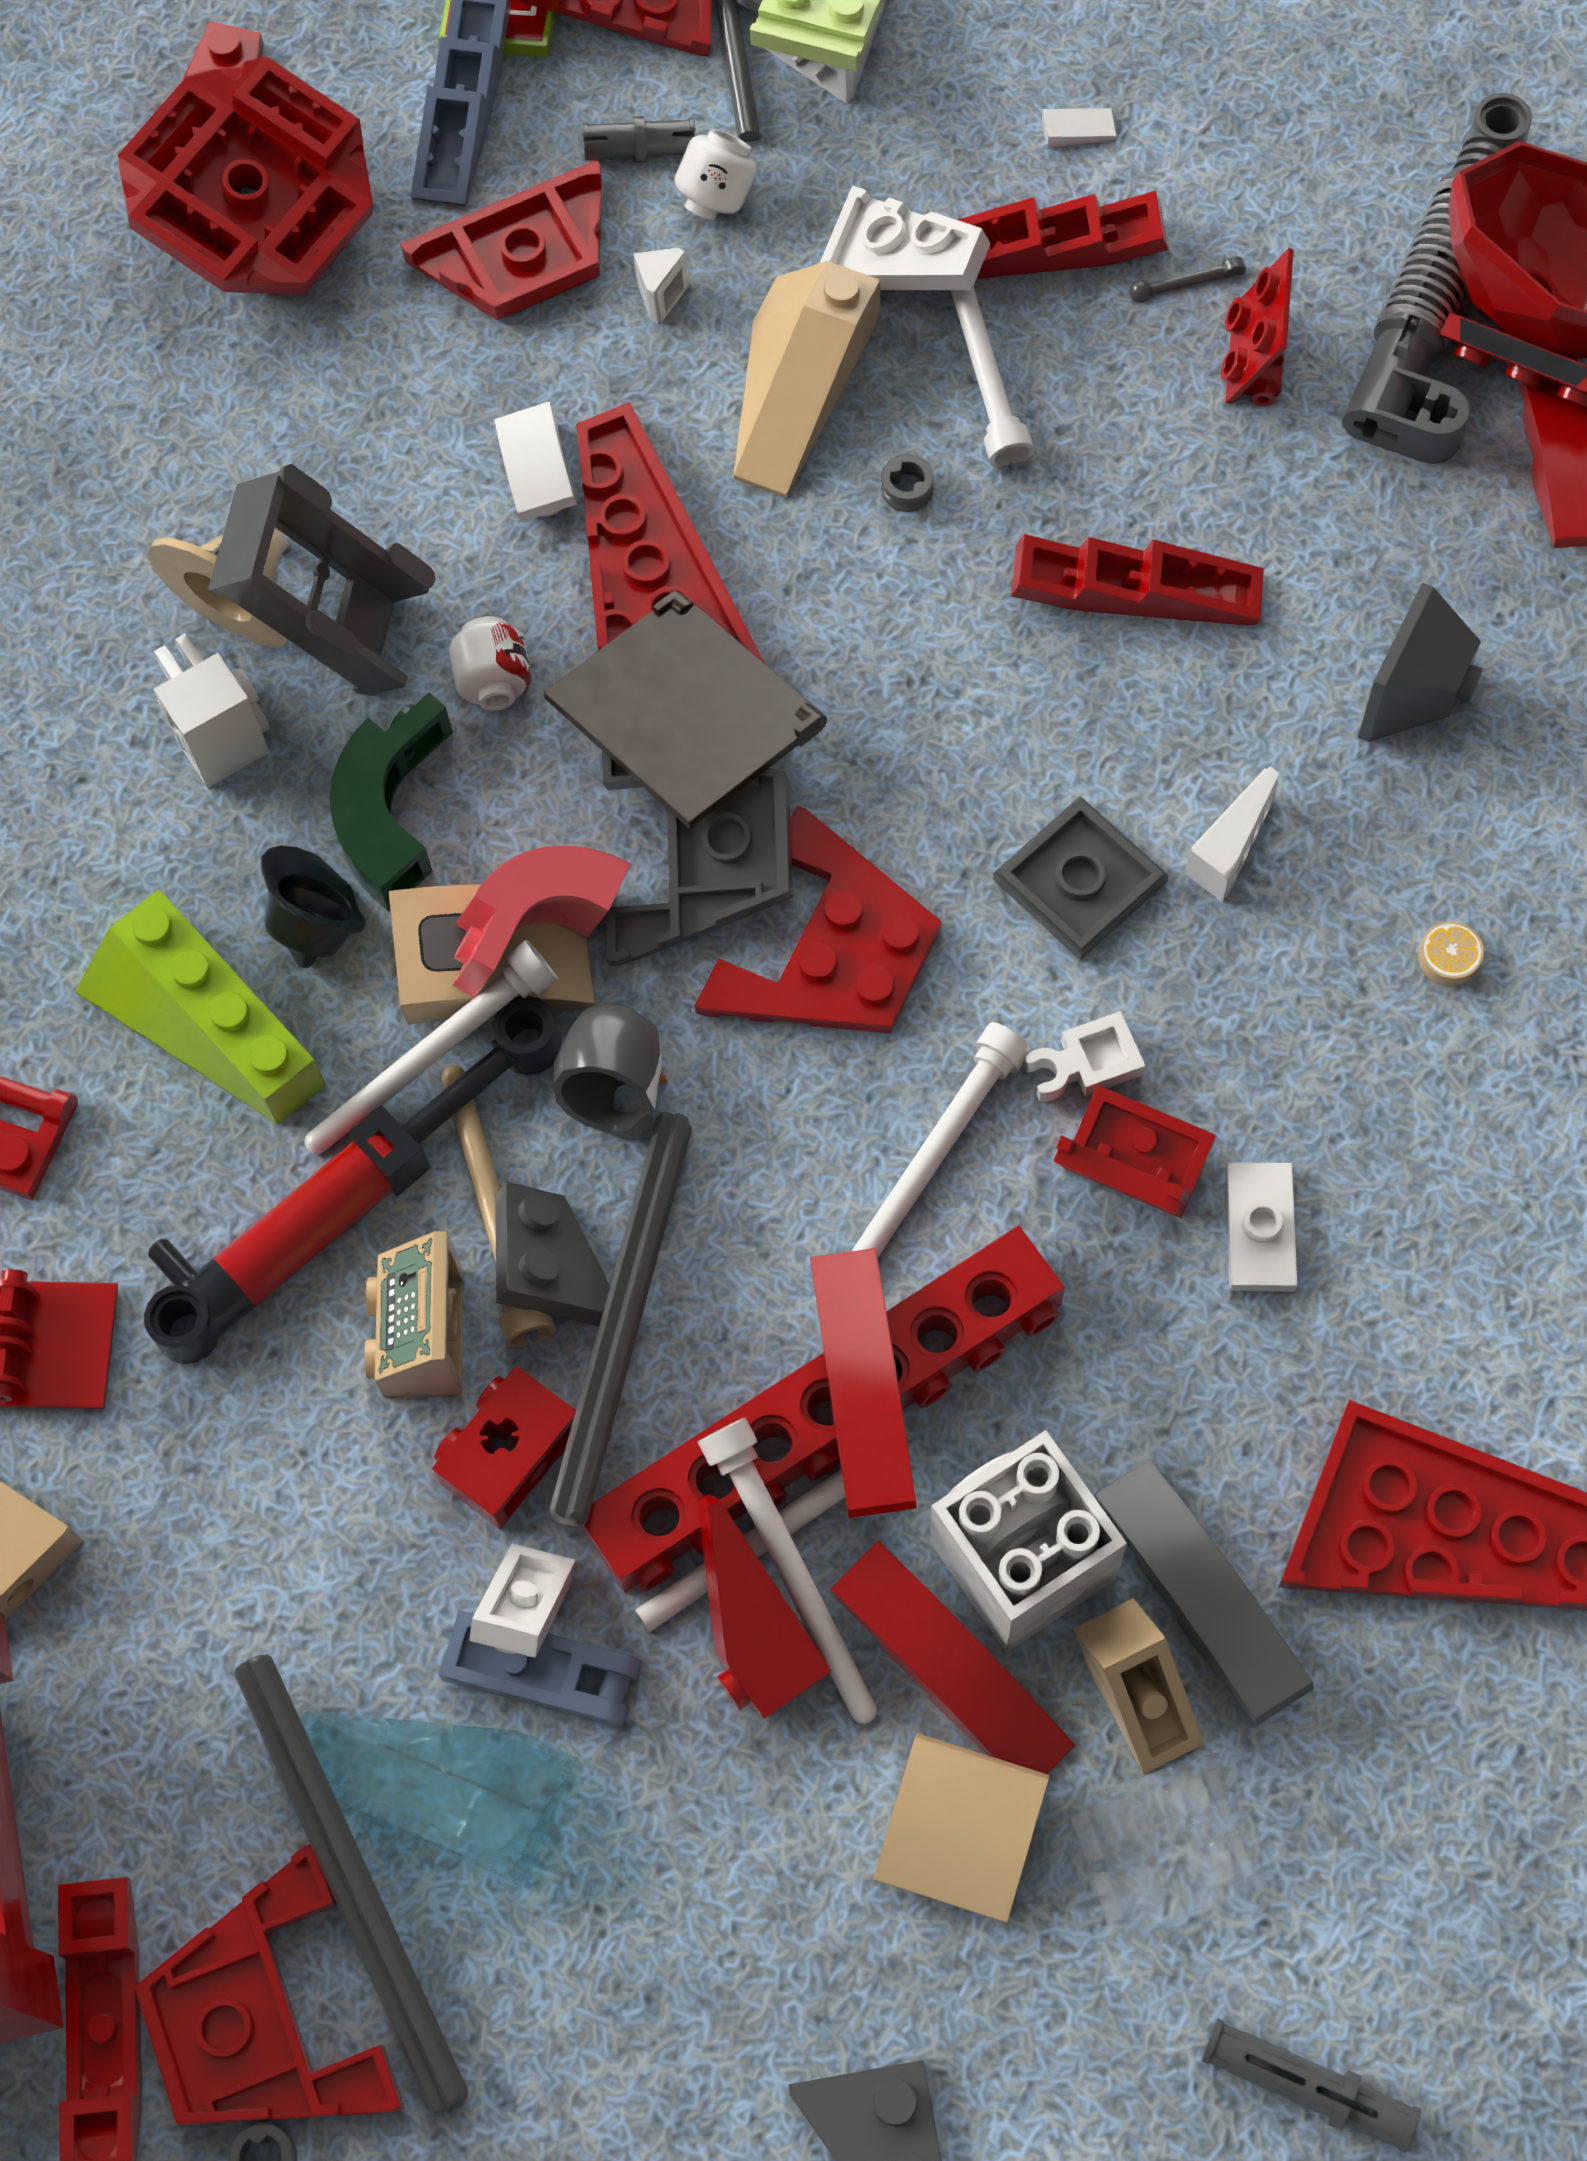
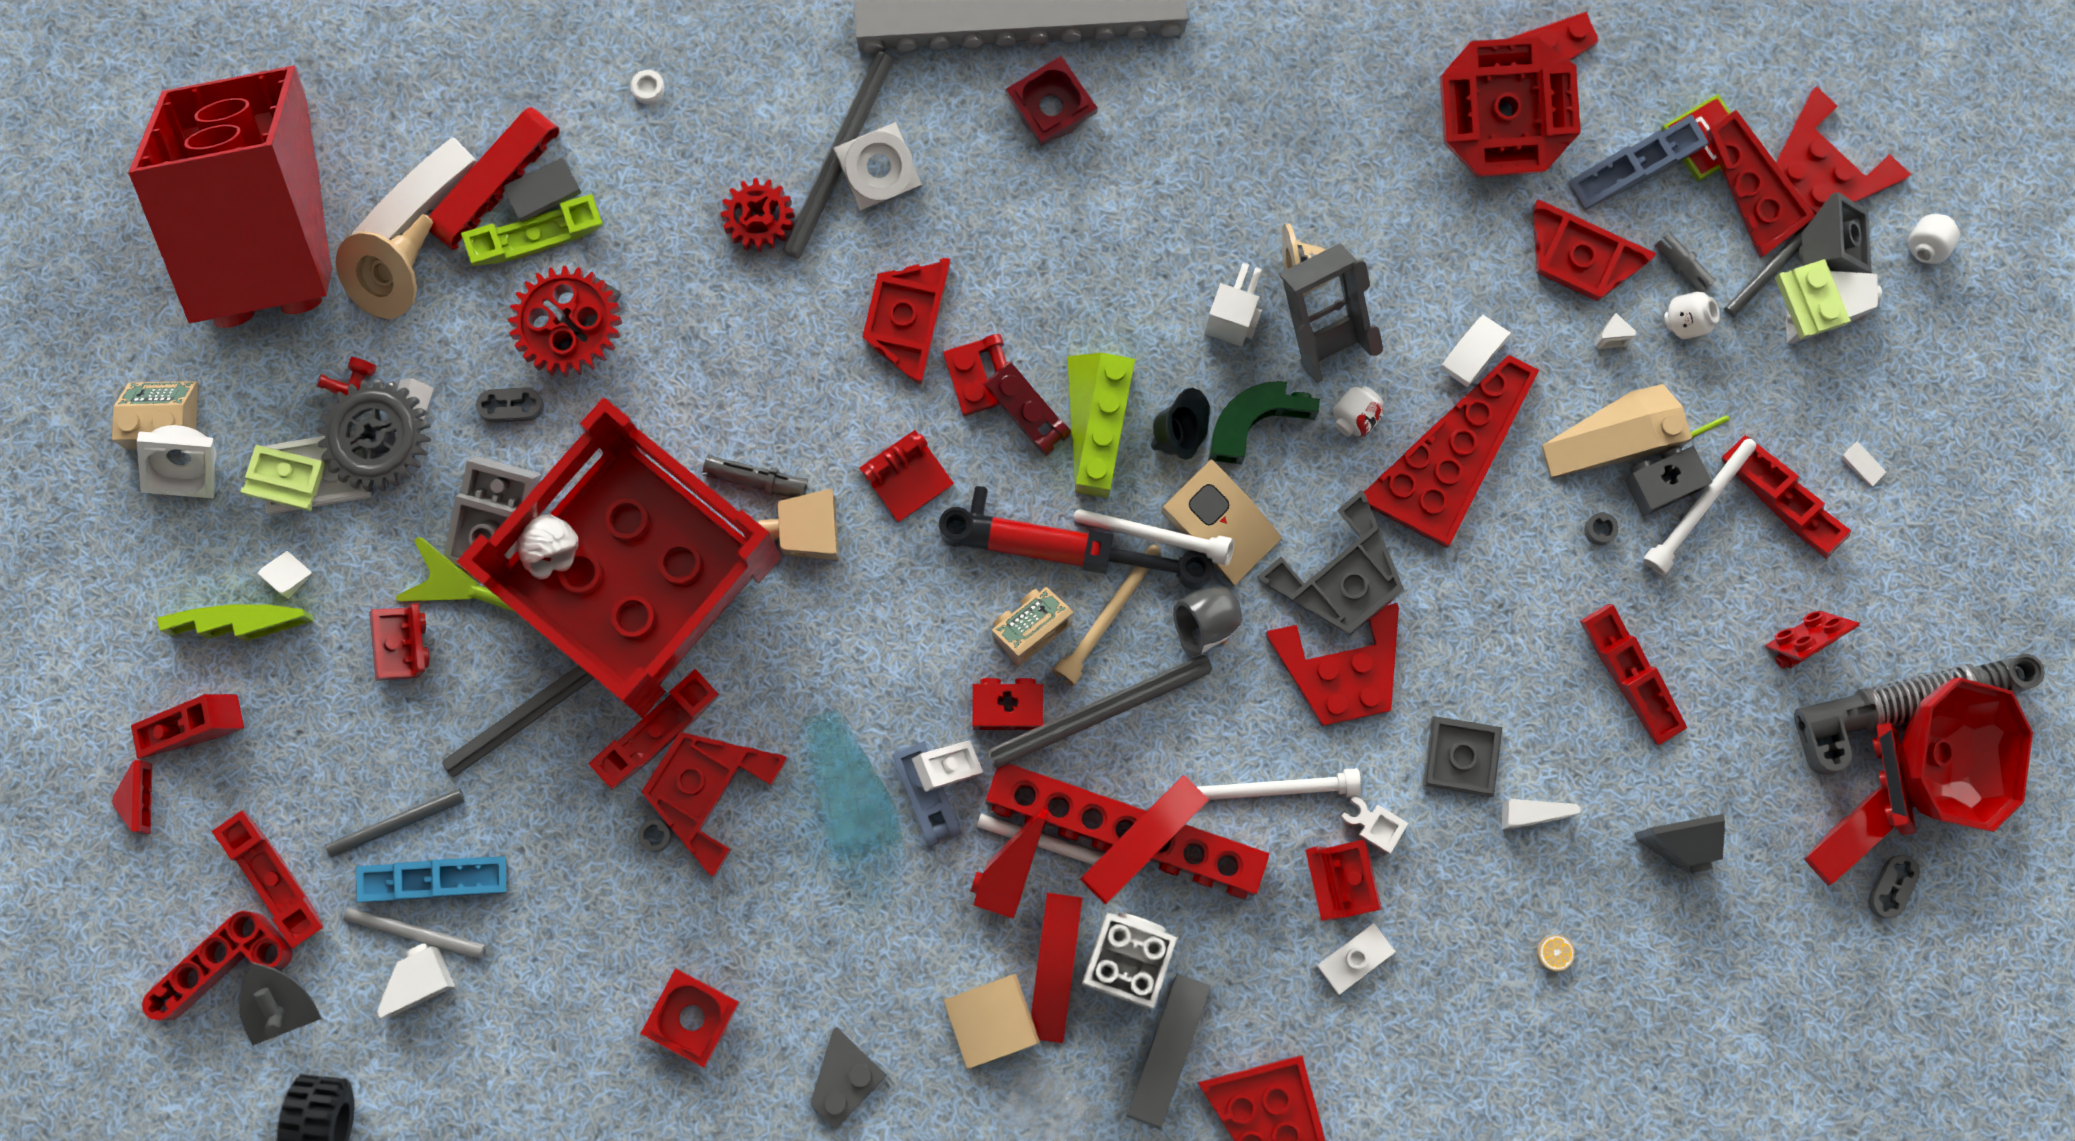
camera: 45 degrees right, 10 degrees up
dark grey axle [234,1654,468,2114] -> none
coral arch [453,846,631,998] -> none
dark grey wing [495,1181,610,1327] -> none
piece [544,590,827,829] -> none
white piece [698,1417,877,1724] -> none
white wing [820,185,990,290] -> none
tan slope [1073,1598,1205,1775] -> none
dark grey hinge [1129,256,1246,302] -> none
none -> dark red plate [983,361,1072,456]
none -> dark grey brick [1624,446,1713,517]

